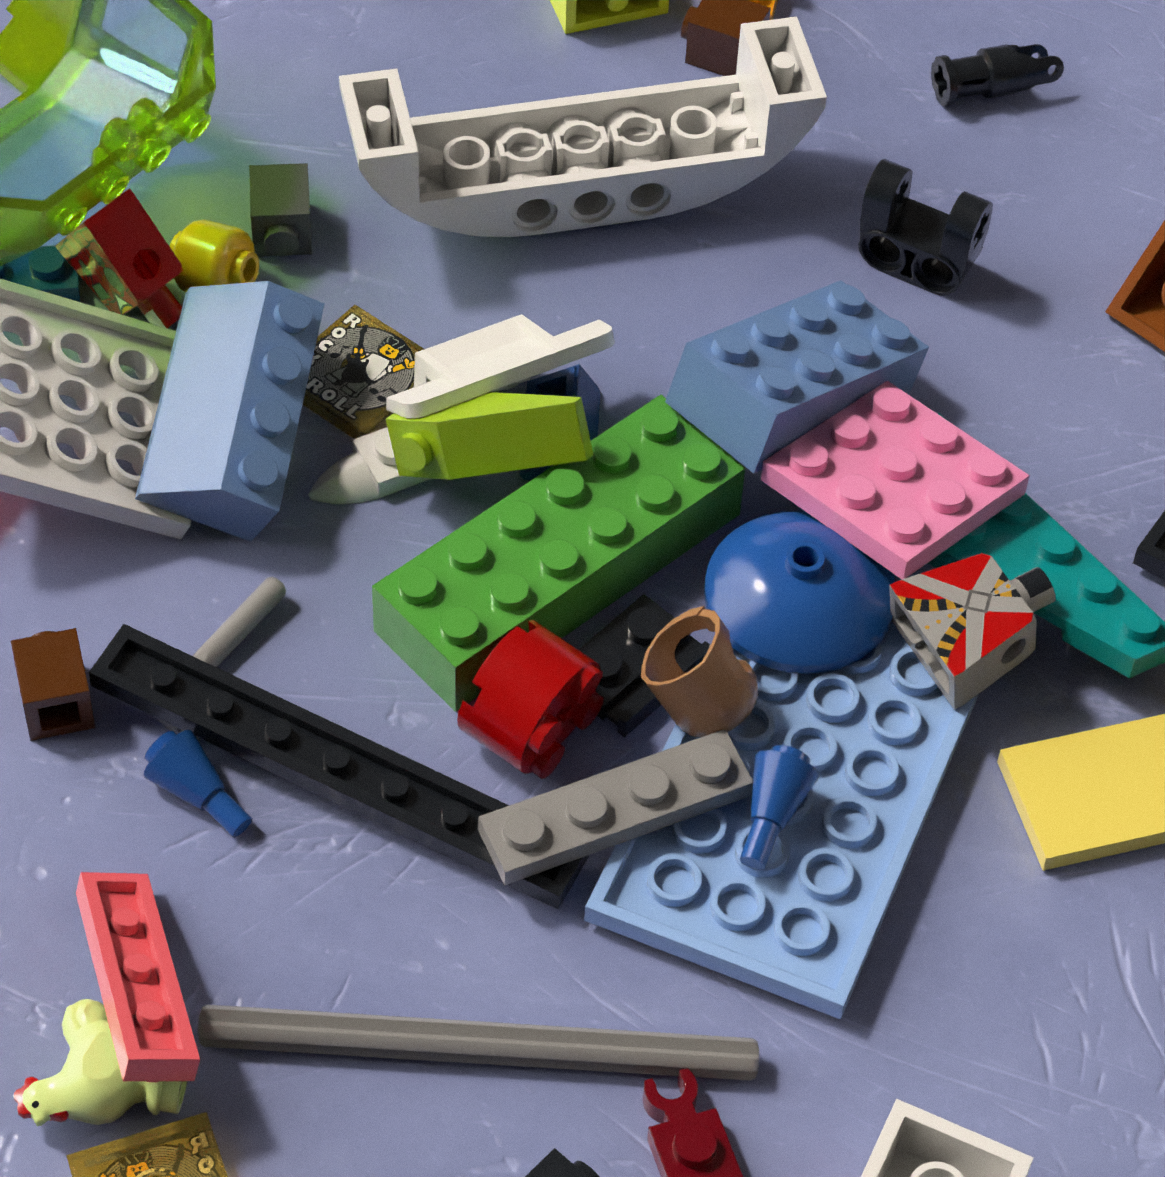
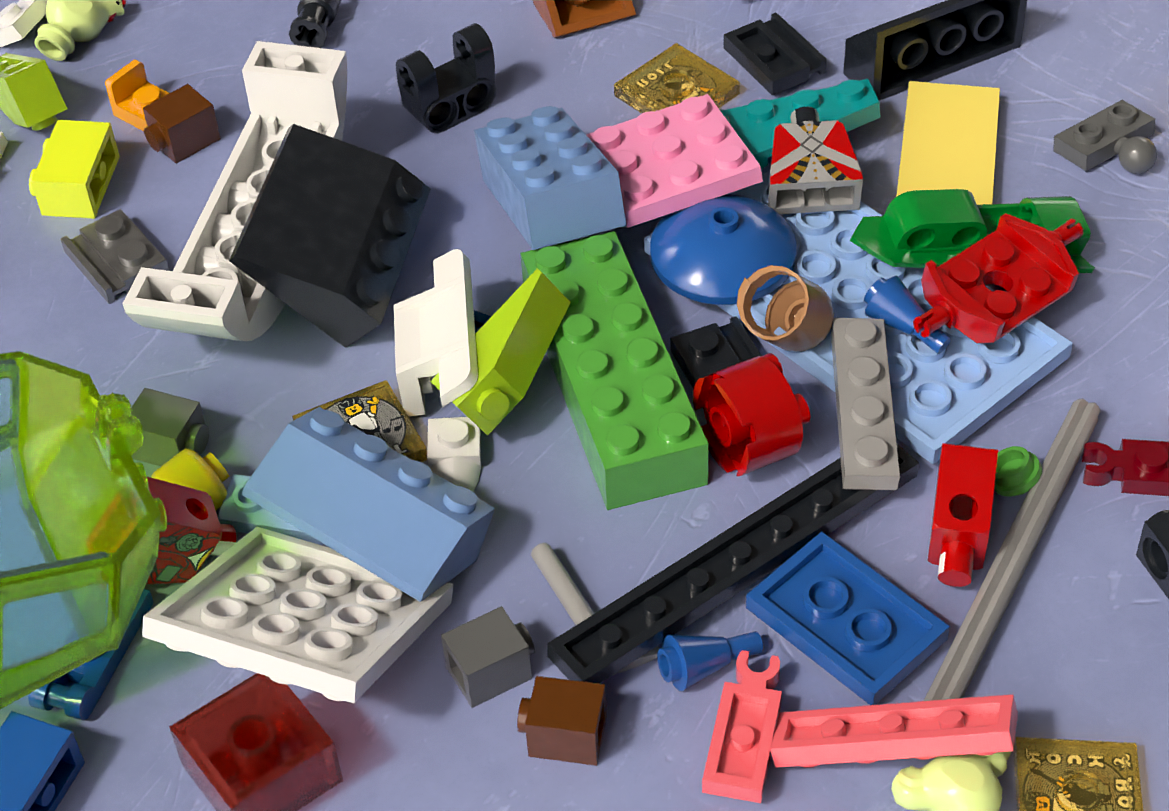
camera: 60 degrees left, 5 degrees down
none -> flat silver plate [60,209,169,304]
none -> black slope [229,124,431,348]
none -> dark grey brick [441,606,535,708]
none -> clear yellow tile [614,43,740,114]
none -> coral plate [702,650,782,803]
none -> blue plate [746,532,950,705]
none -> green panel [850,189,1095,273]
none -> red plate [913,213,1083,343]
none -> red torso [928,443,998,587]
none -> bright green plate [994,446,1042,497]

